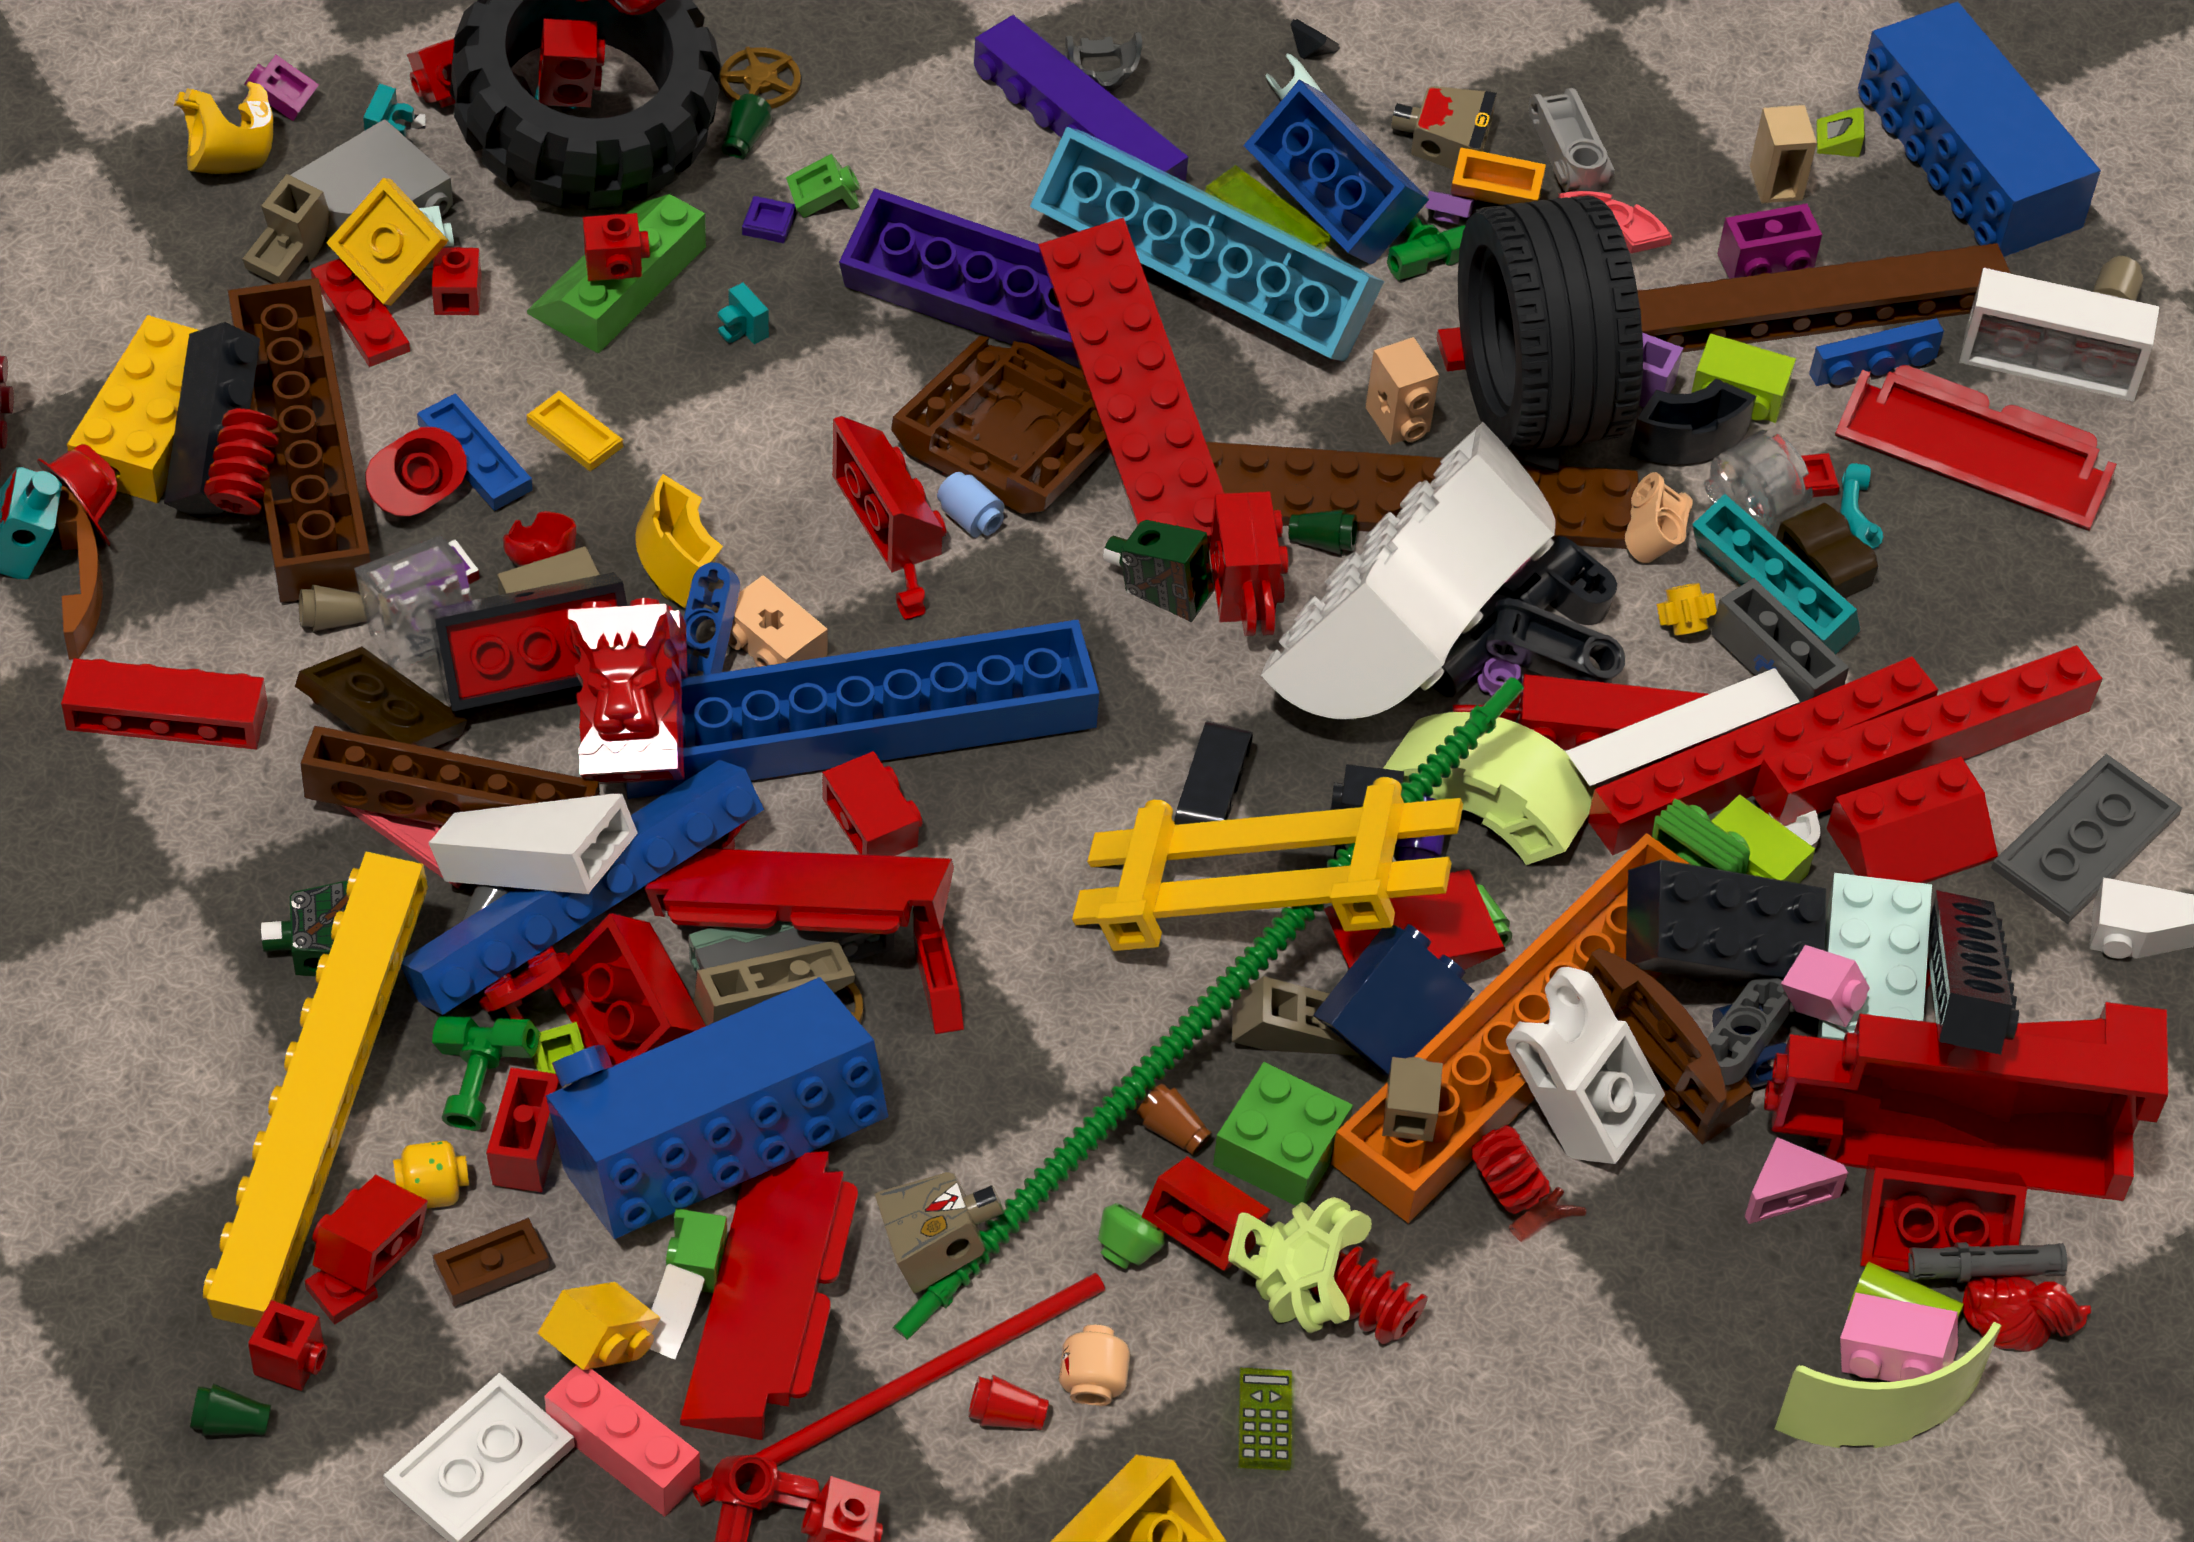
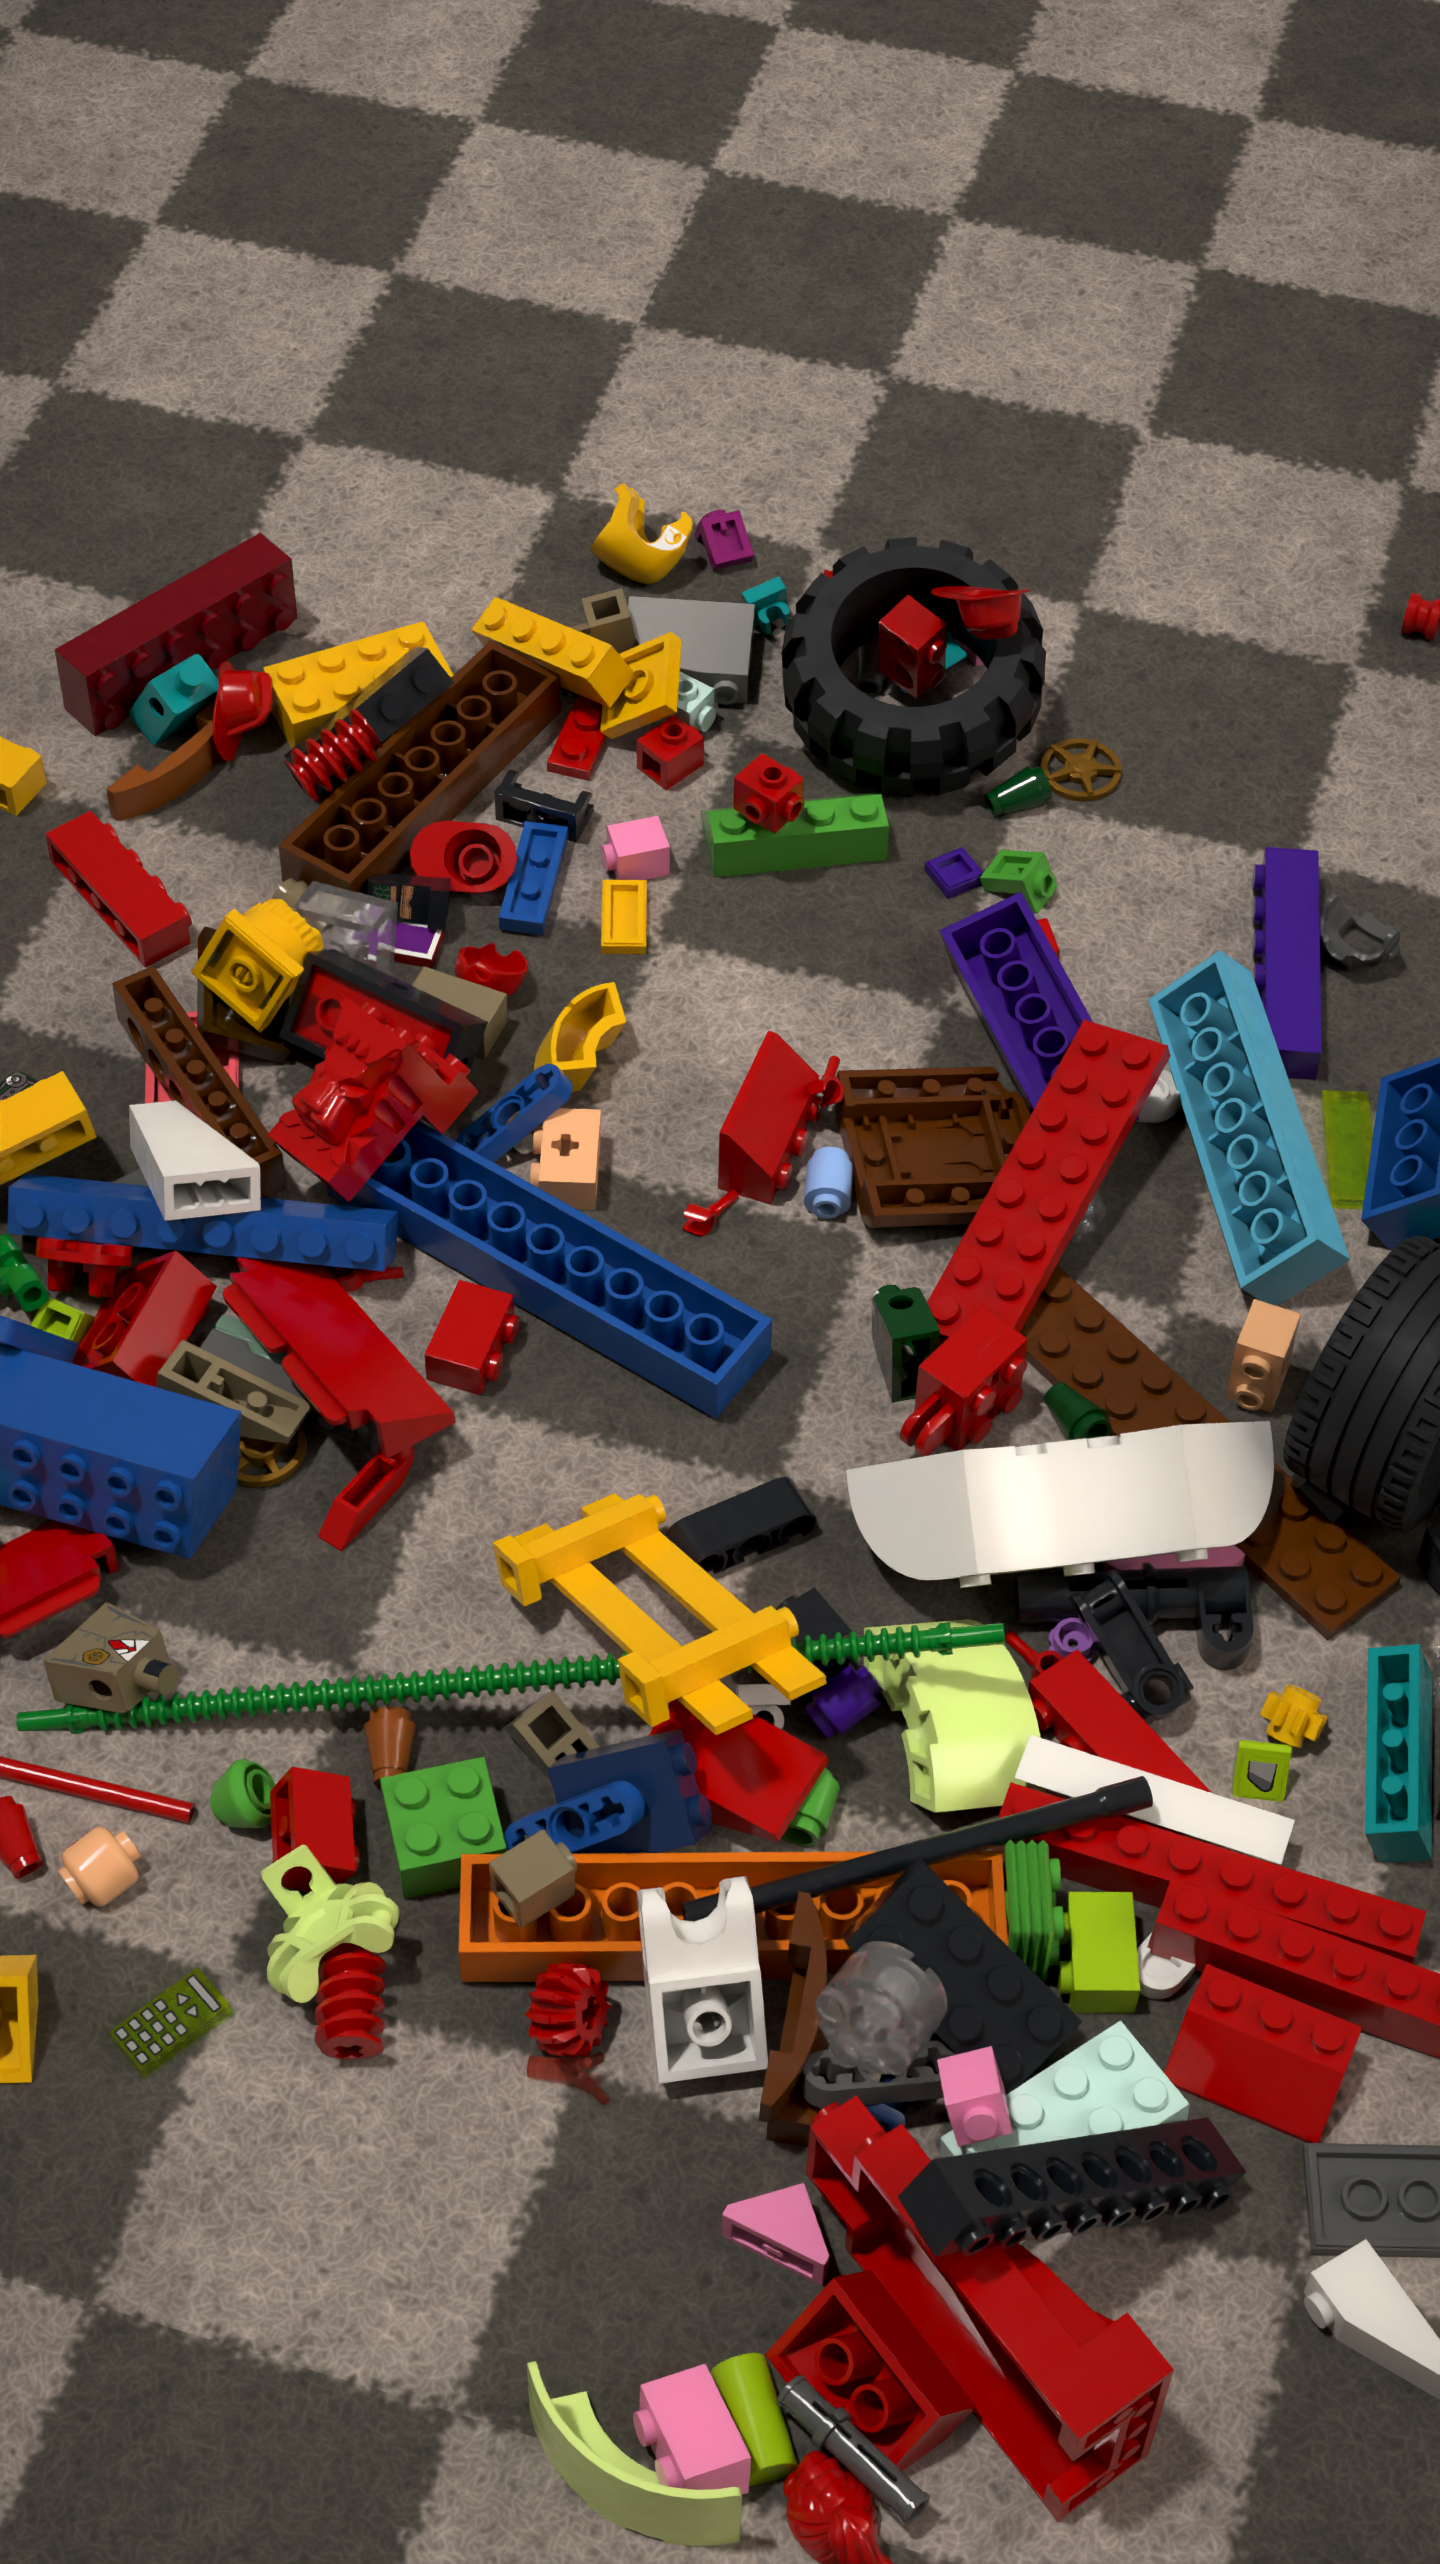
camera: 50 degrees right, 0 degrees up
teal tile [718,282,769,345] -> none
light nougat piece [1625,472,1693,563] -> none
dark grey brick [1711,578,1849,707] -> none
none -> yellow piece [191,899,324,1032]
none -> black leg [365,874,451,930]
none -> yellow brick [471,597,635,708]
none -> black hinge [494,770,594,843]
none -> blue beam [504,1780,645,1853]
none -> bright pink brick [601,816,670,880]
none -> black piece [681,1776,1153,1922]
none -> red hand [807,1056,844,1108]
none -> clear brick [815,1941,947,2075]
none -> lime slope [1232,1740,1292,1802]

